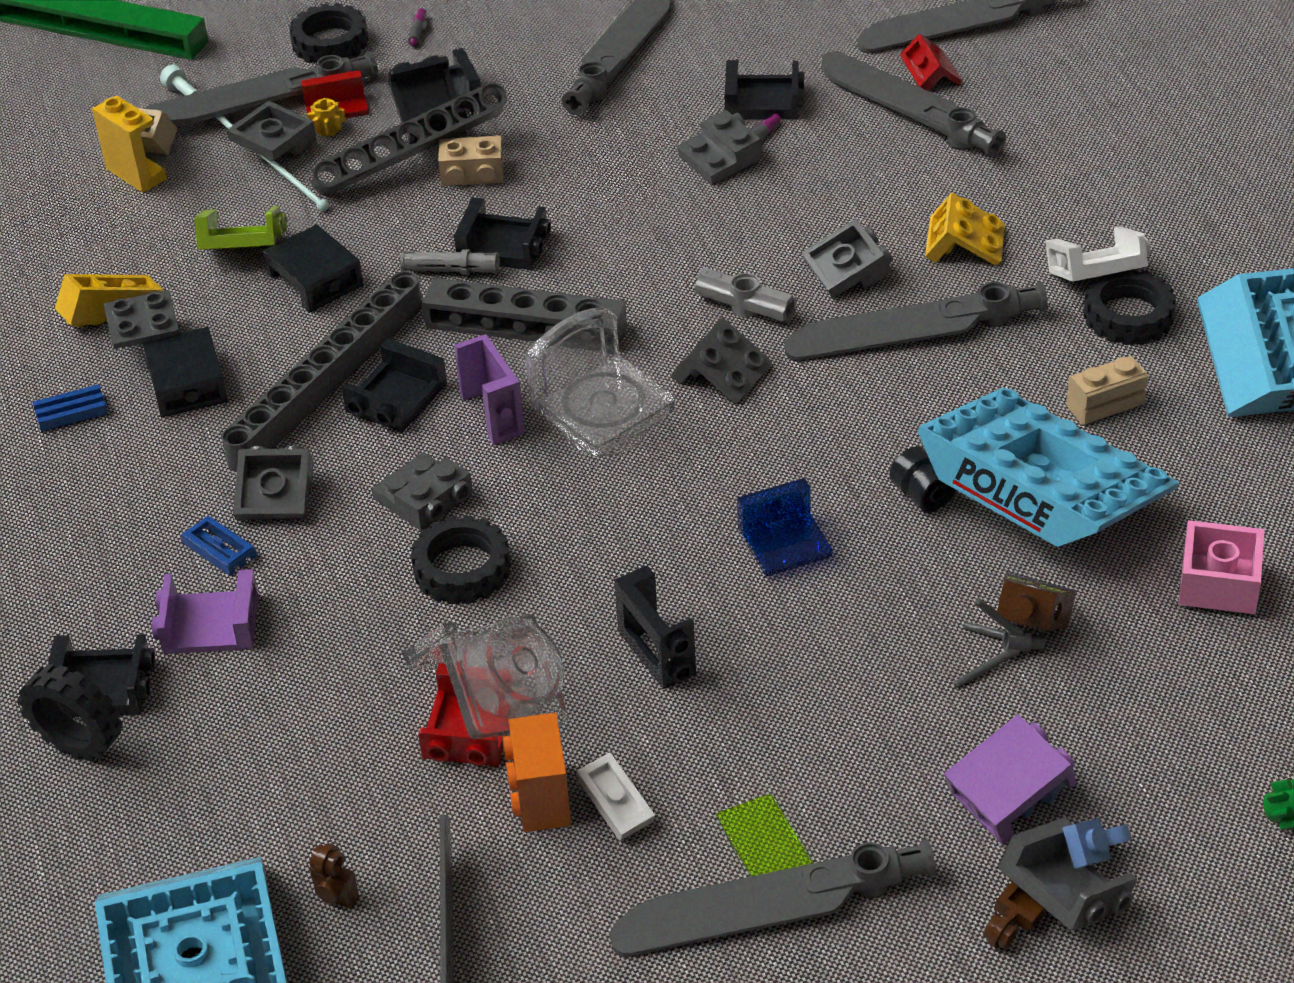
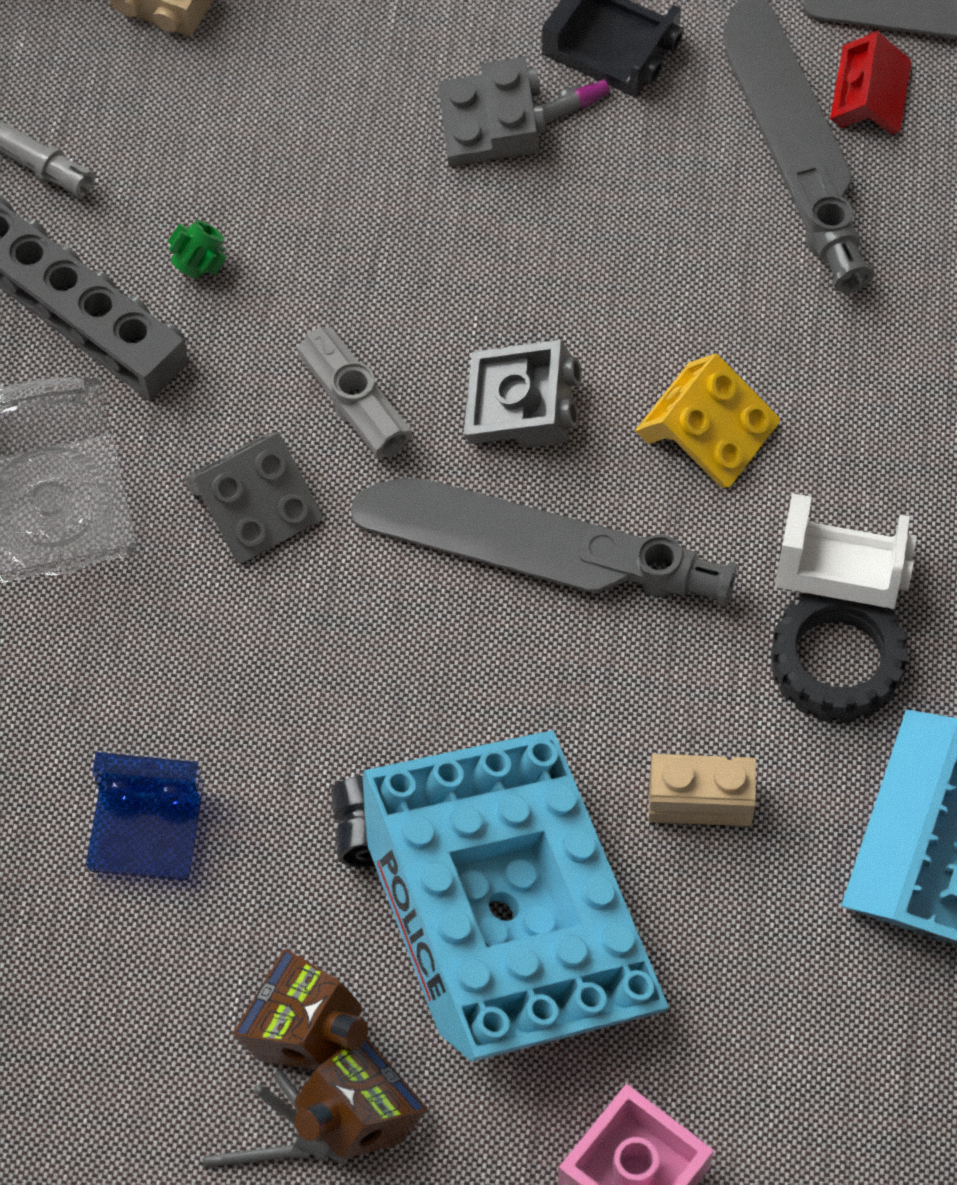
camera: 25 degrees right, 20 degrees up
black panel [454,197,551,270] -> none
none -> green gear [167,220,227,279]
none -> reddish brown torso [232,949,368,1070]

